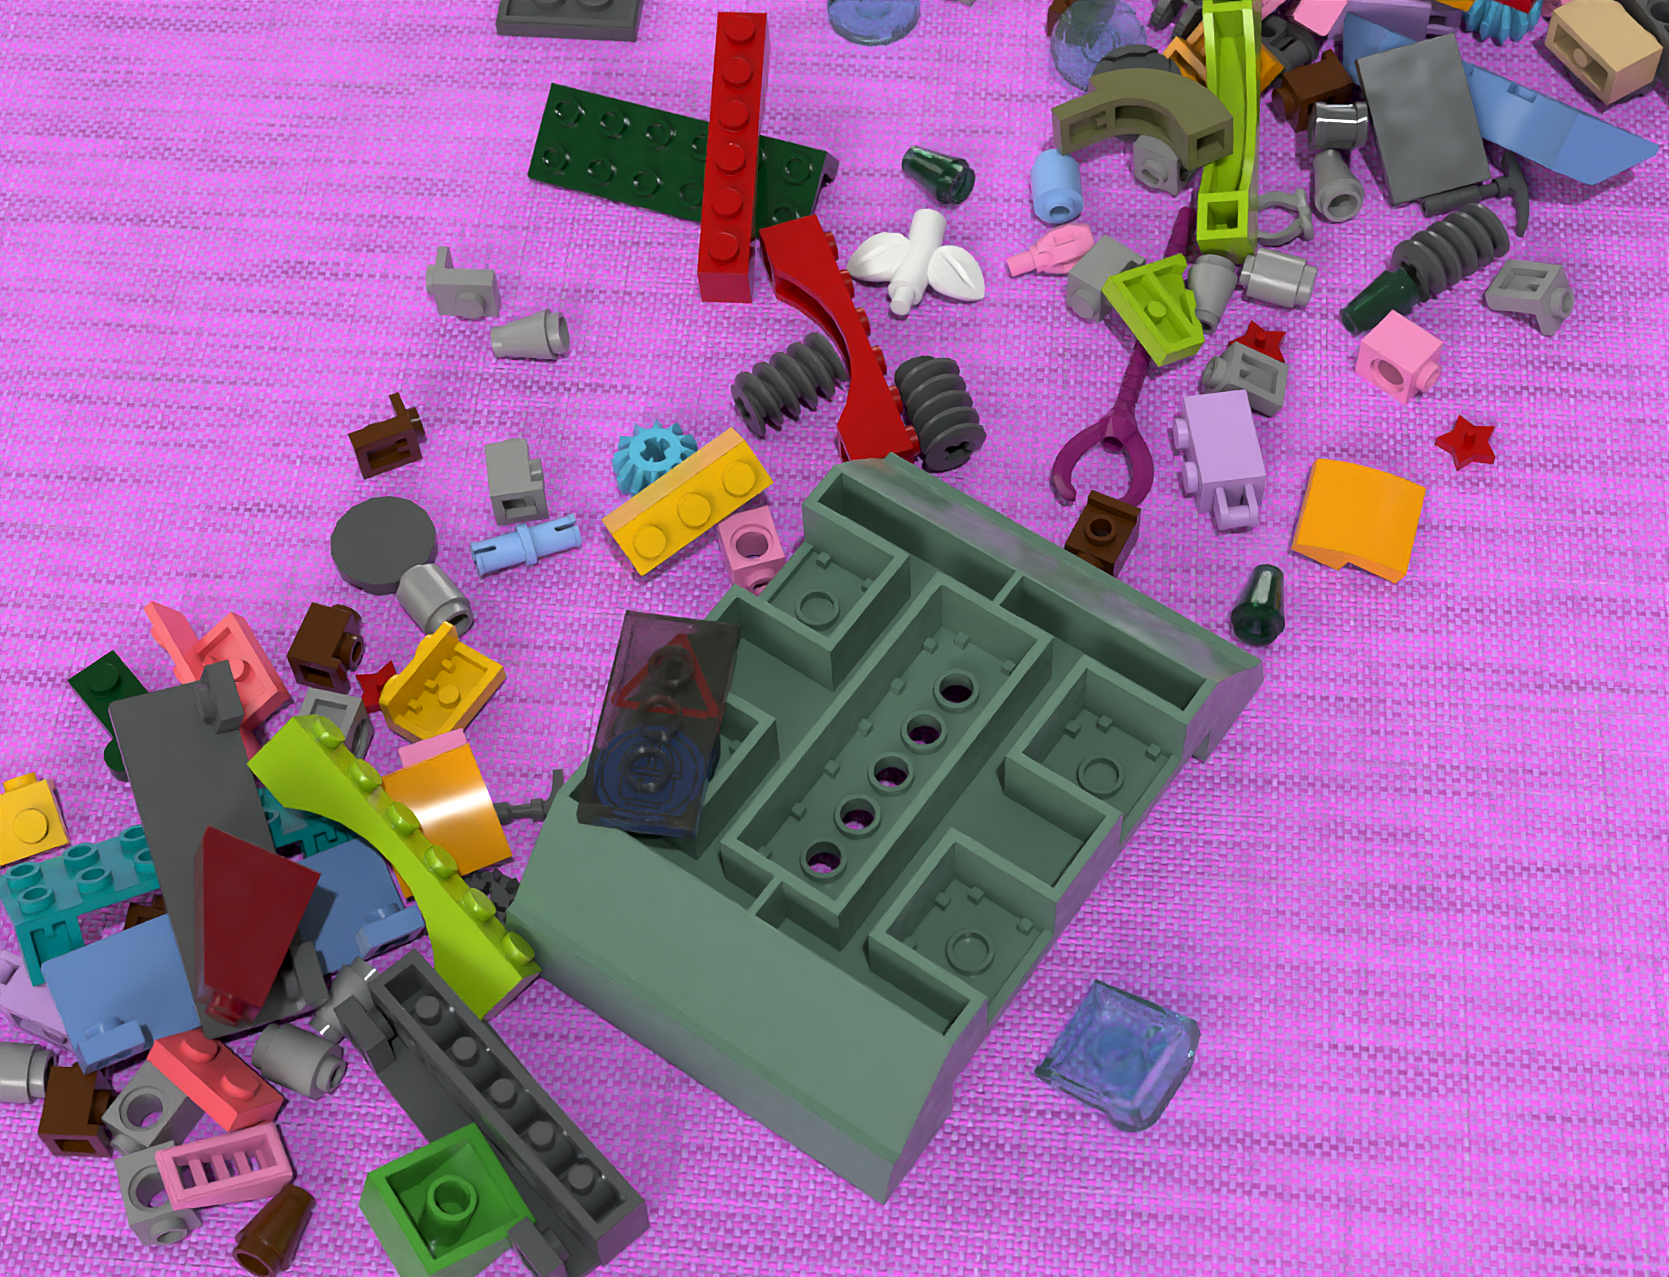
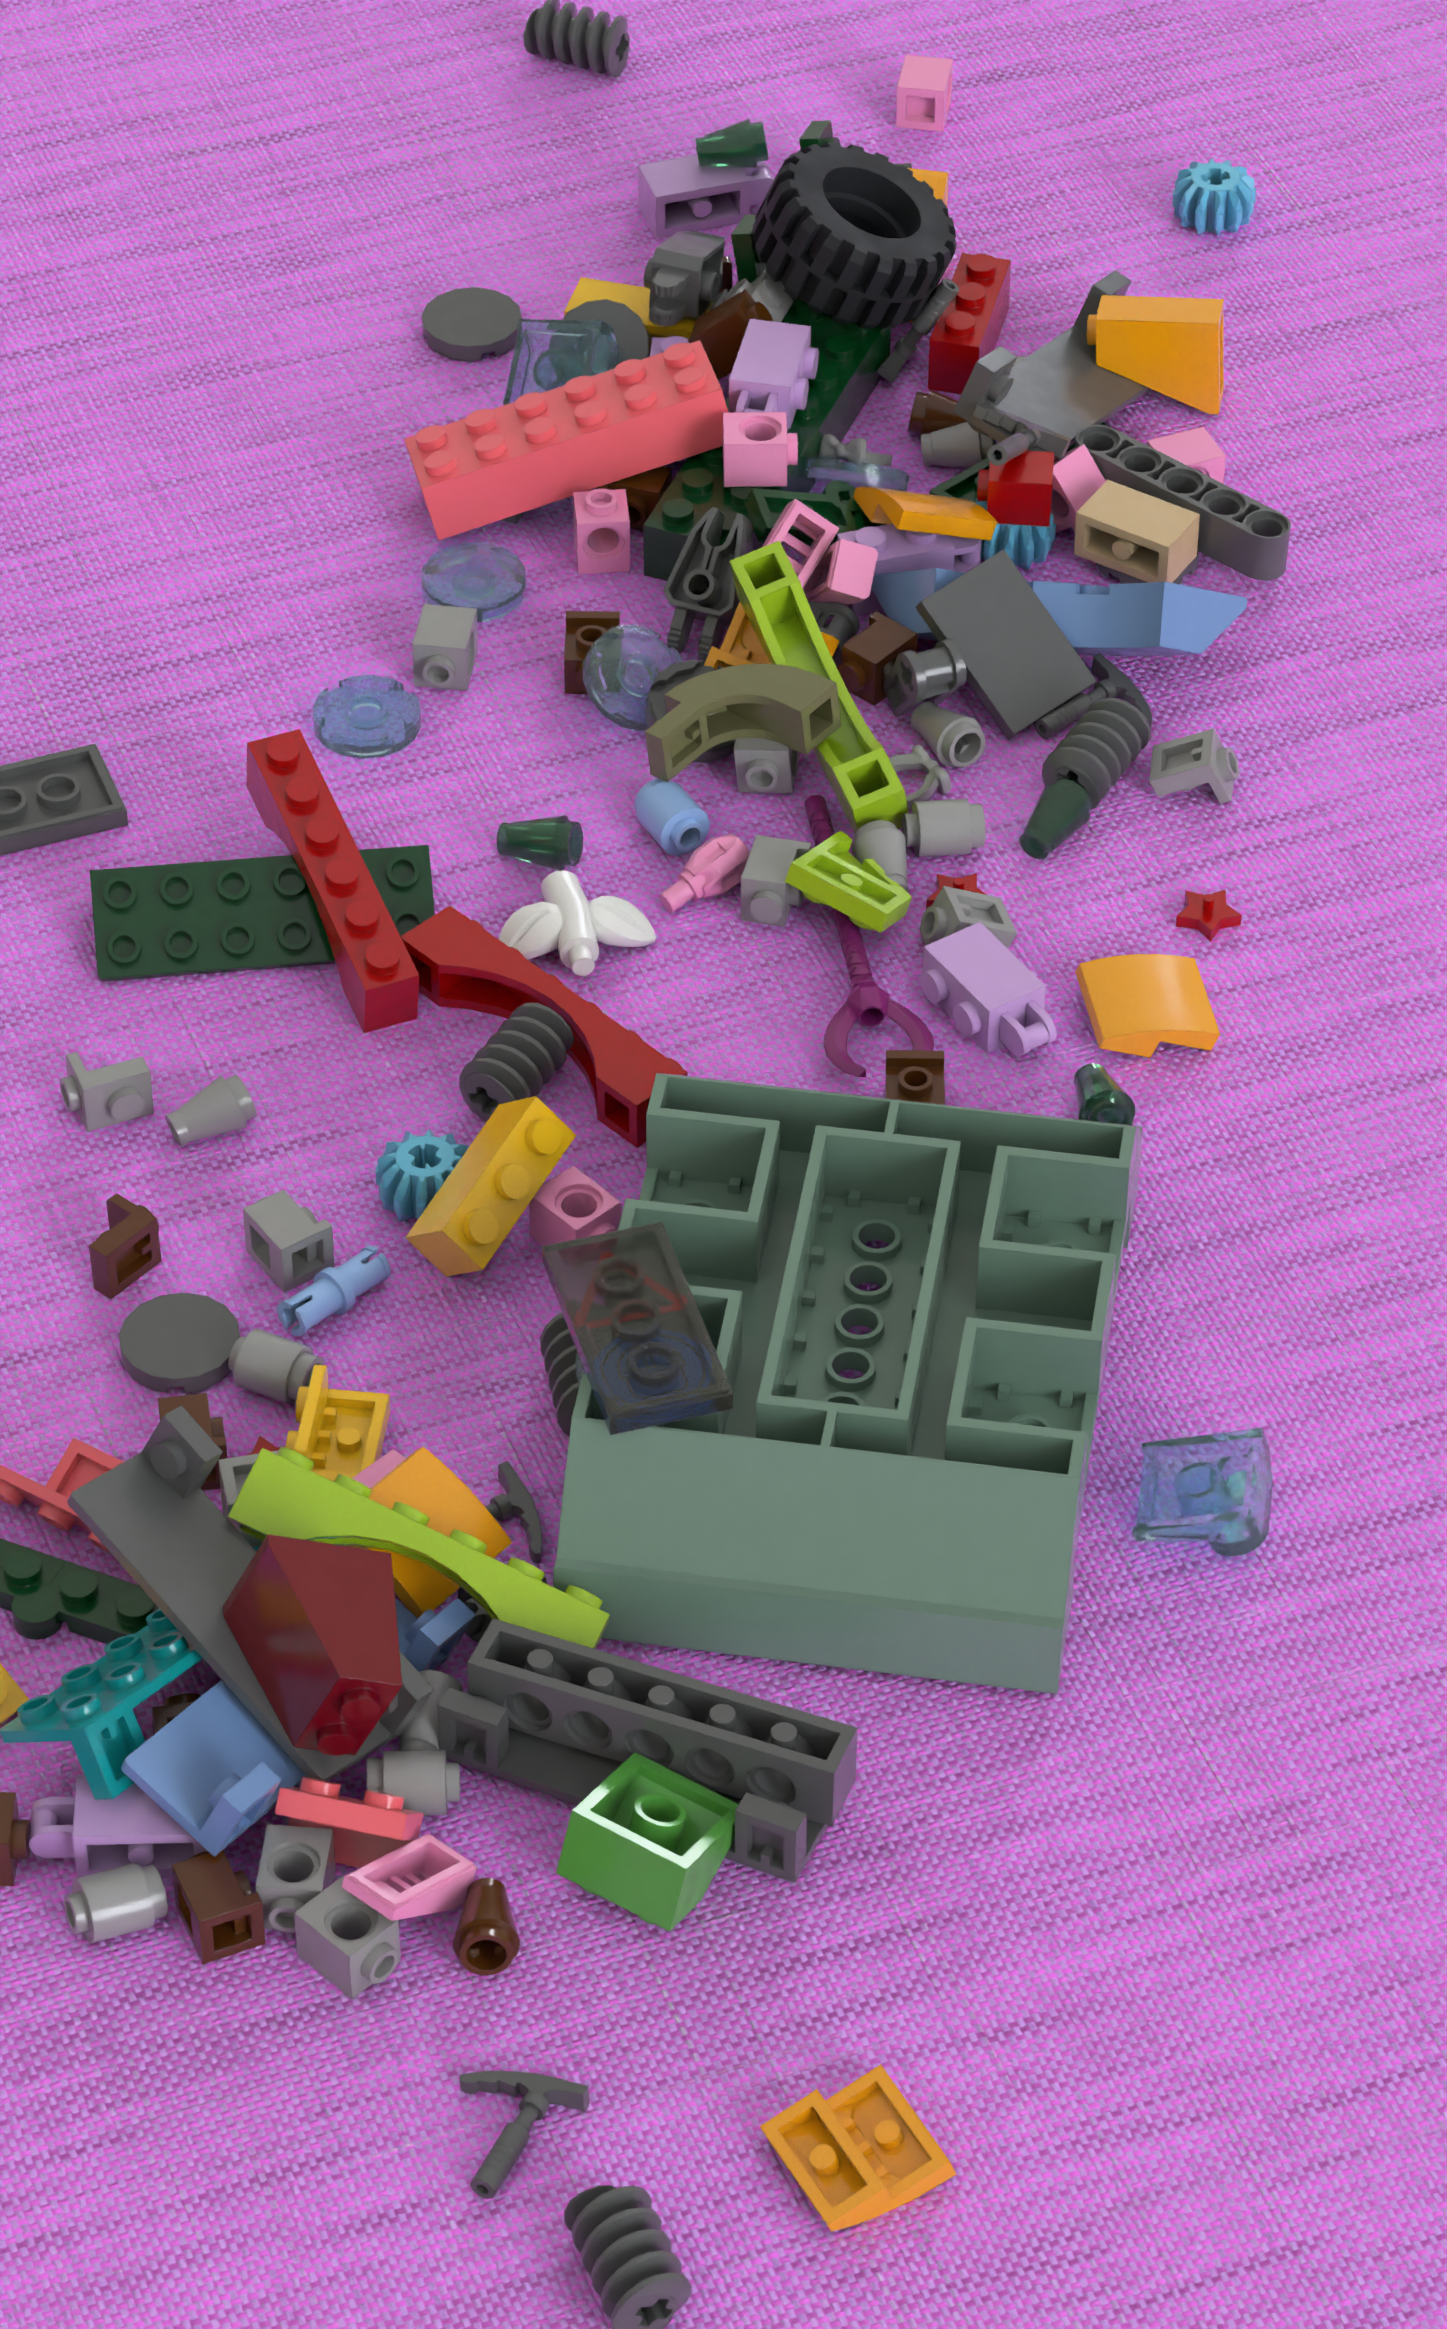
camera: 30 degrees left, 15 degrees down
dark grey piece [894,356,987,471] -> none
bright pink brick [1355,310,1444,405] -> none

